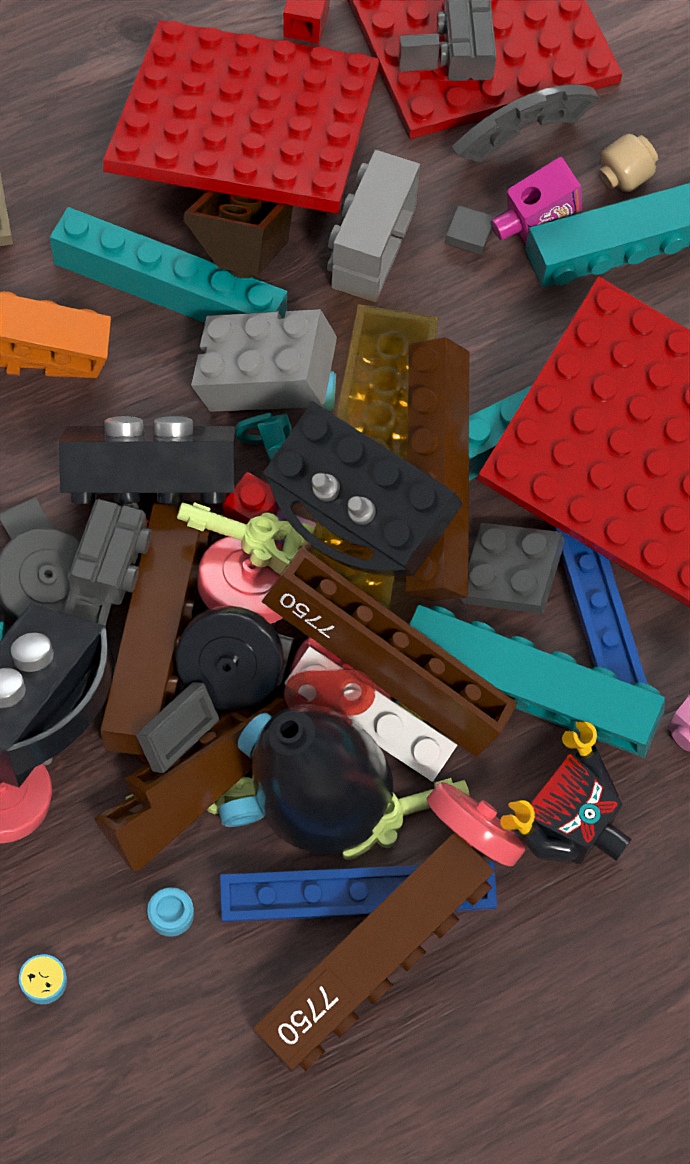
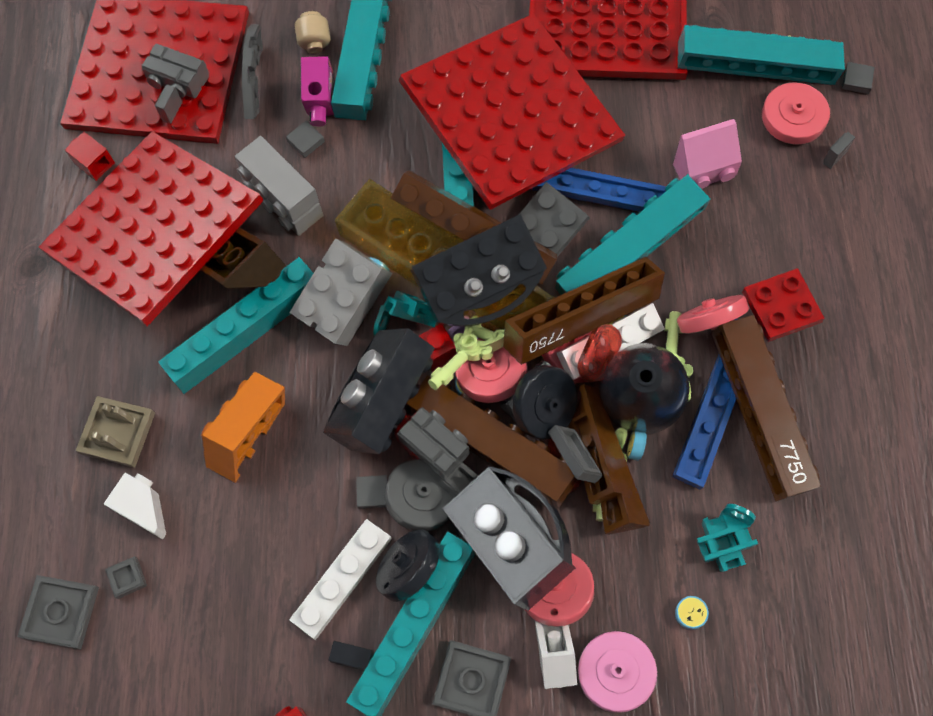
camera: 55 degrees left, 5 degrees up
medium azure tile [147,888,194,936] -> none
medium azure tile [238,713,272,759] -> none
torso [500,722,632,864] -> none
none -> teal piece [697,503,758,572]
none -> red plate [742,268,825,342]

